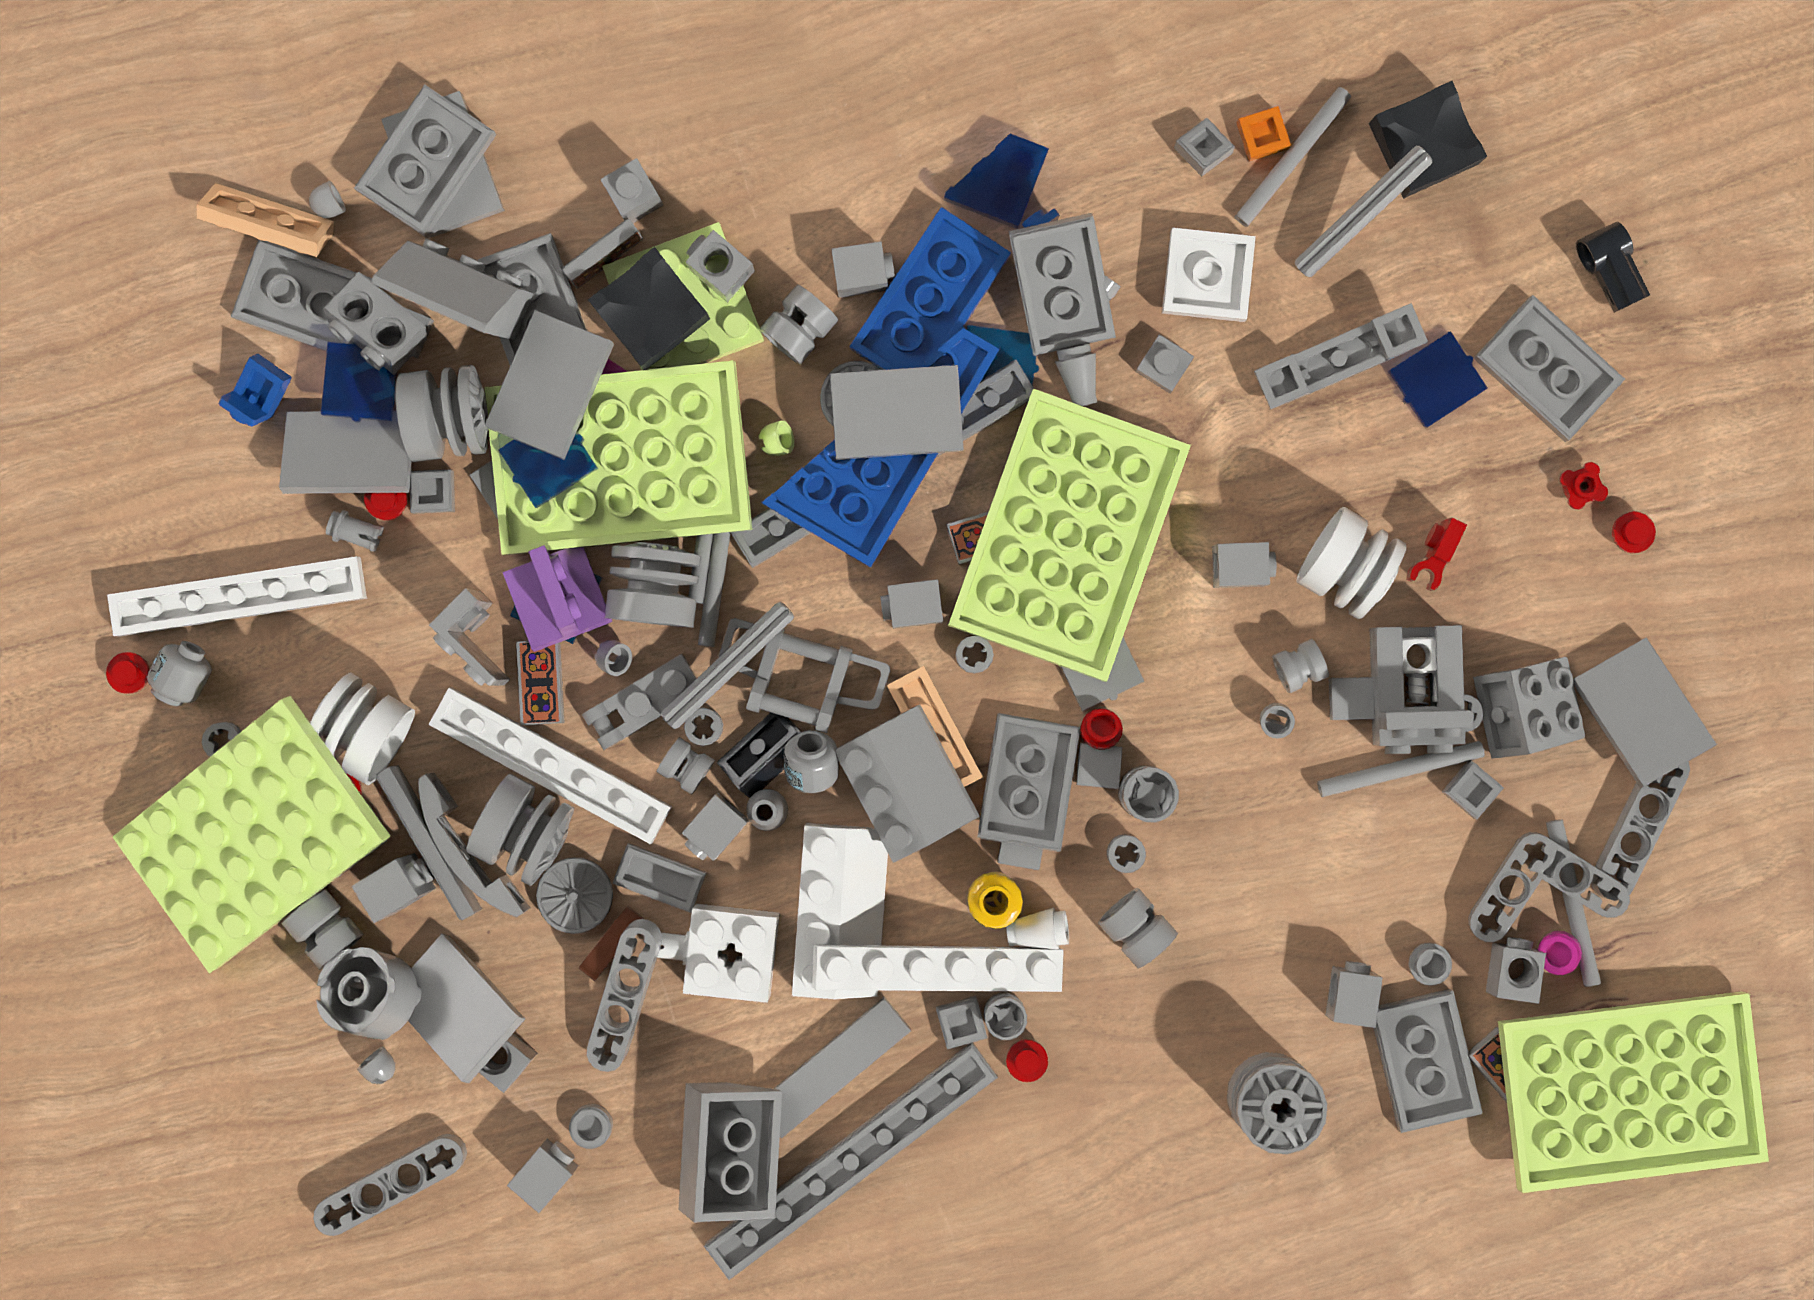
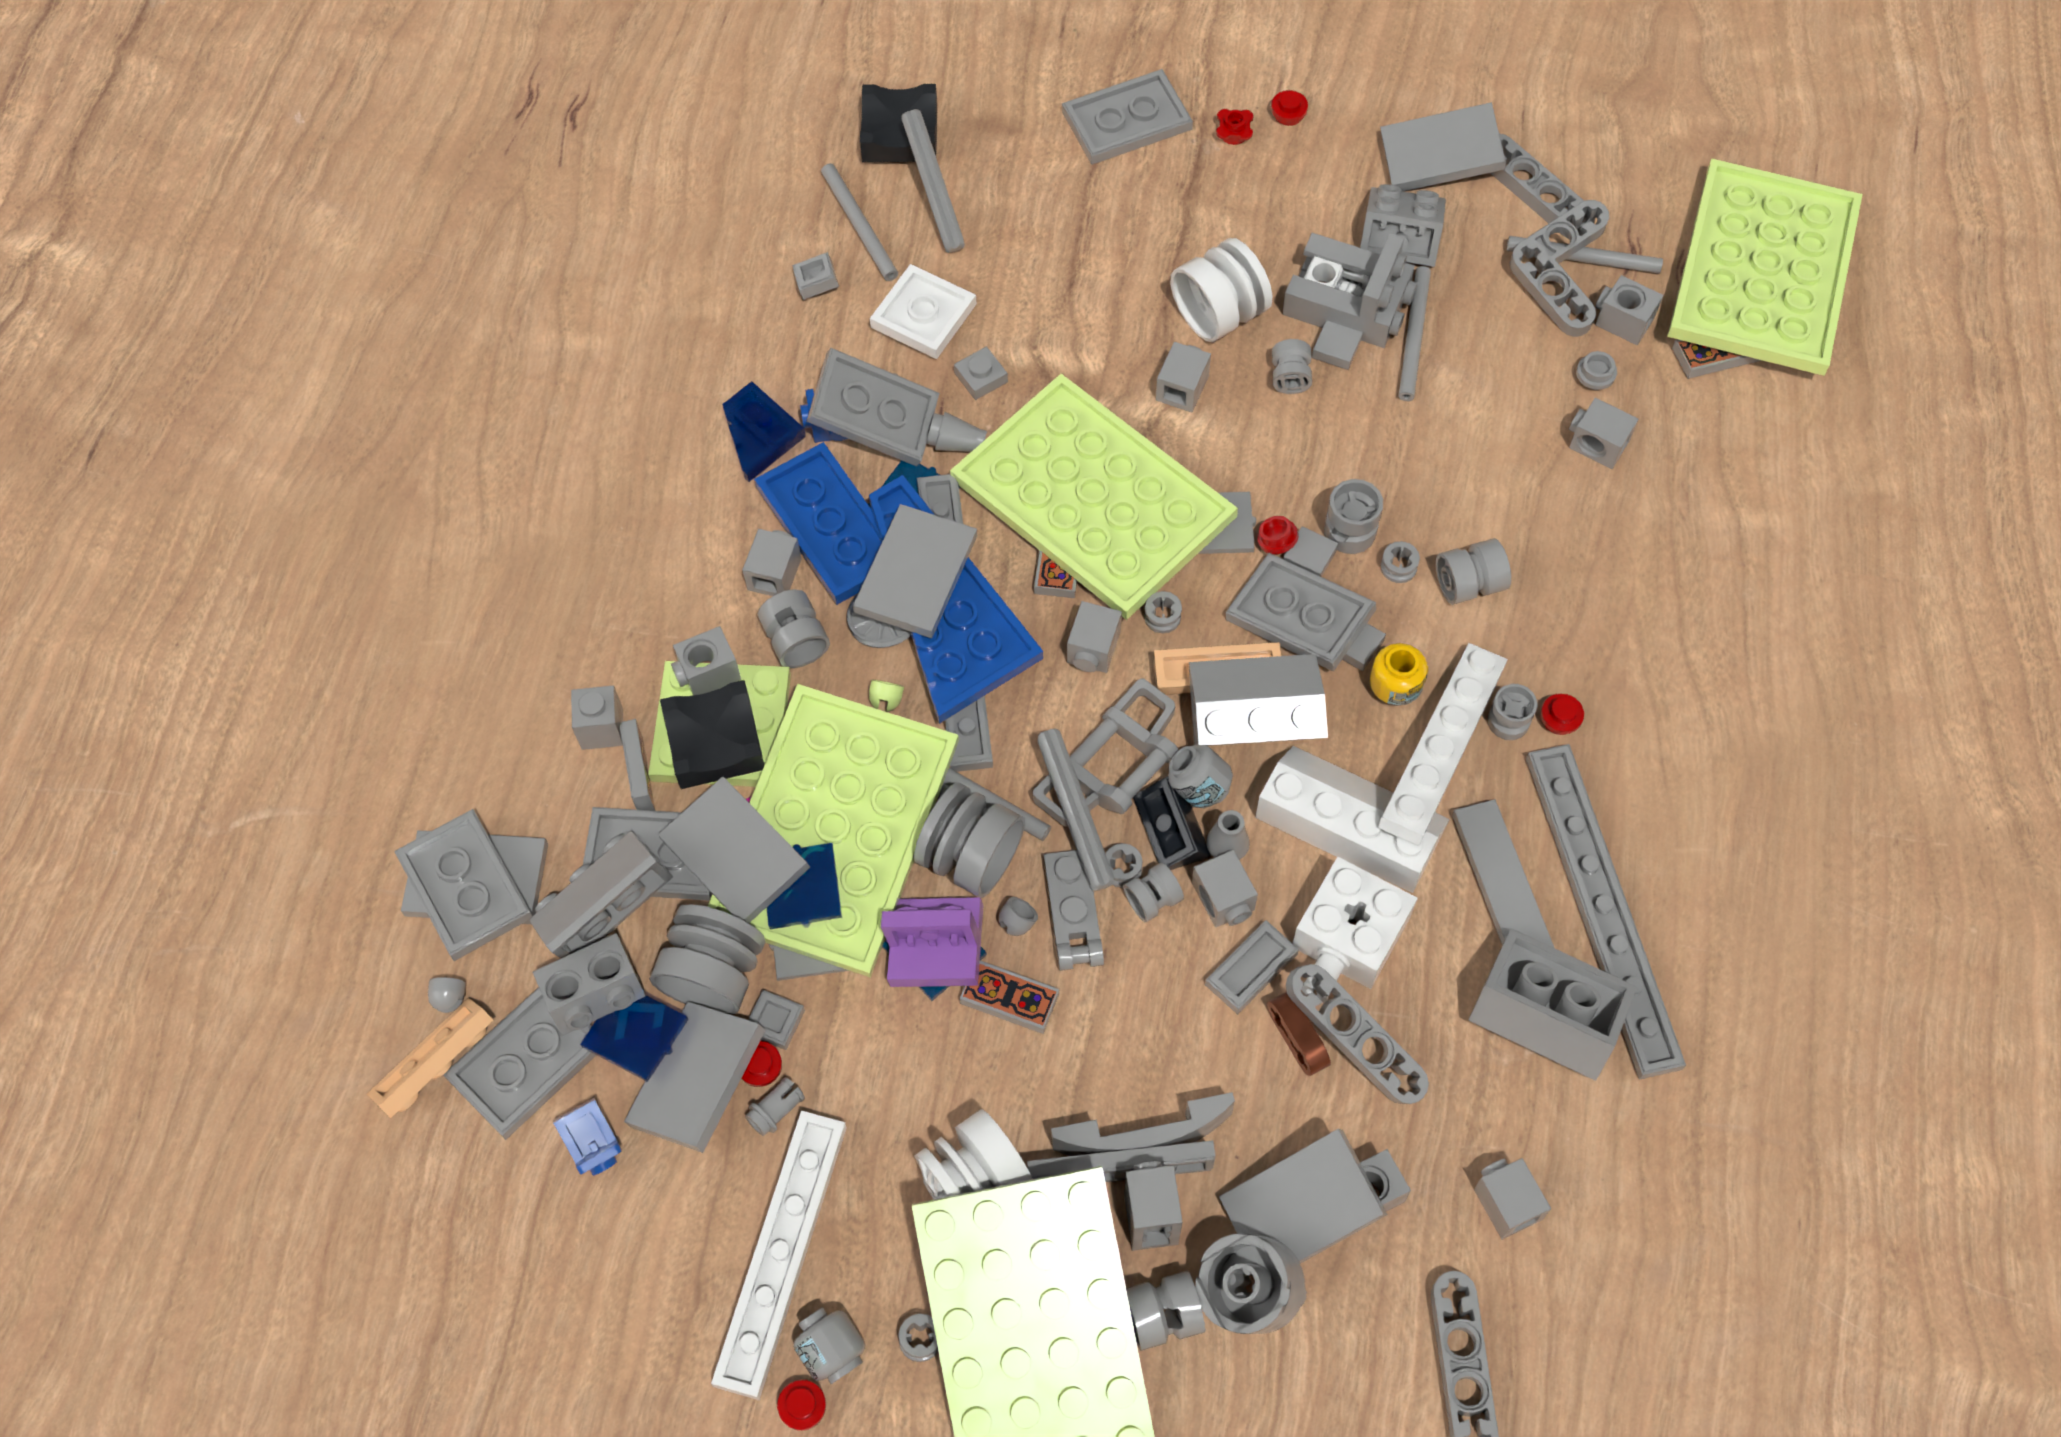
camera: 60 degrees left, 25 degrees down
light grey hinge [357,1047,396,1084] -> none
light grey bracket [429,588,510,686] -> none
white plate [429,688,672,844] -> none
light grey wheel [466,774,574,886] -> none
light grey wheel [536,857,613,934] -> none
light grey tile [569,1104,613,1149] -> none
light grey tile [936,996,987,1049] -> none
white cone [1006,908,1069,950] -> none
light grey wheel [1227,1052,1327,1154] -> none
orange tile [1236,106,1291,162] -> none
light grey slope [1254,303,1428,410] -> none
light grey hinge [1260,703,1295,739] -> none
light grey tile [1374,989,1483,1133] -> none
clear blue piece [1388,331,1488,428] -> none
red plate [1406,517,1468,591] -> none
light grey tile [1442,760,1504,819] -> none
dark pink tile [1537,931,1582,975] -> none
black piece [1576,222,1650,313] -> none

